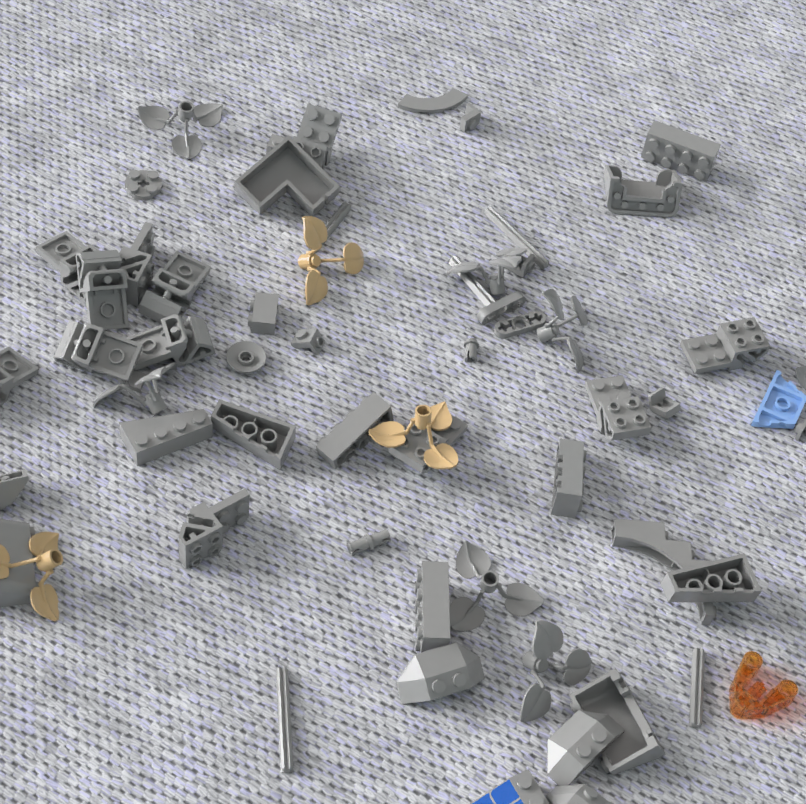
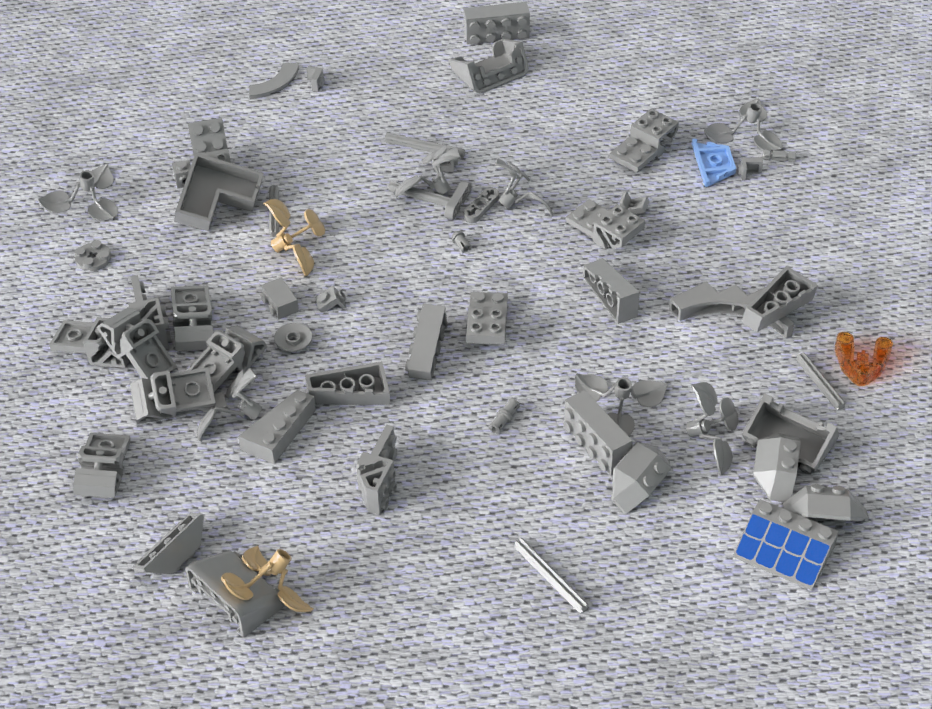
camera: 25 degrees left, 5 degrees down
tan plant [368,401,458,469] -> none

